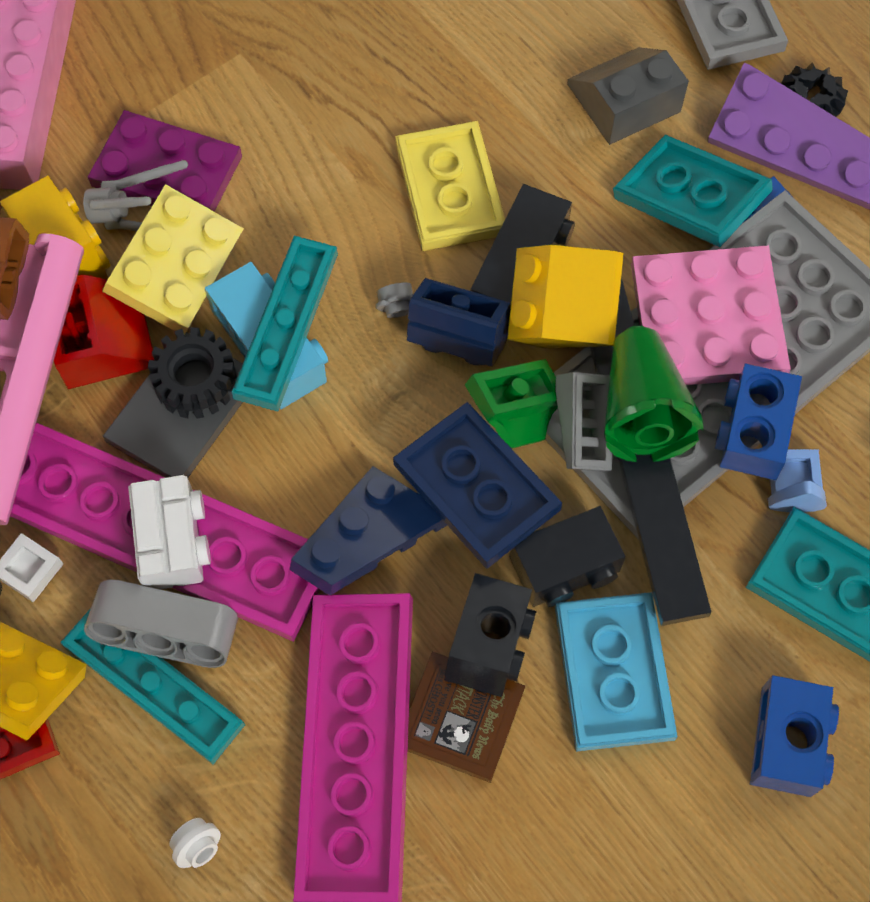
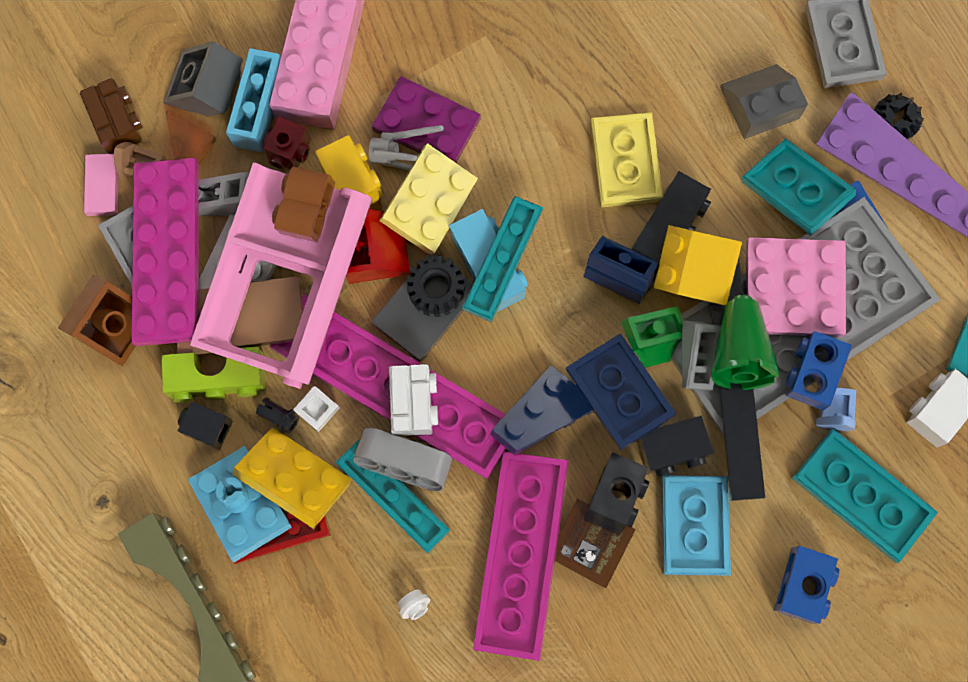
camera: 10 degrees right, 10 degrees up
light grey plate [375,282,413,318] -> none

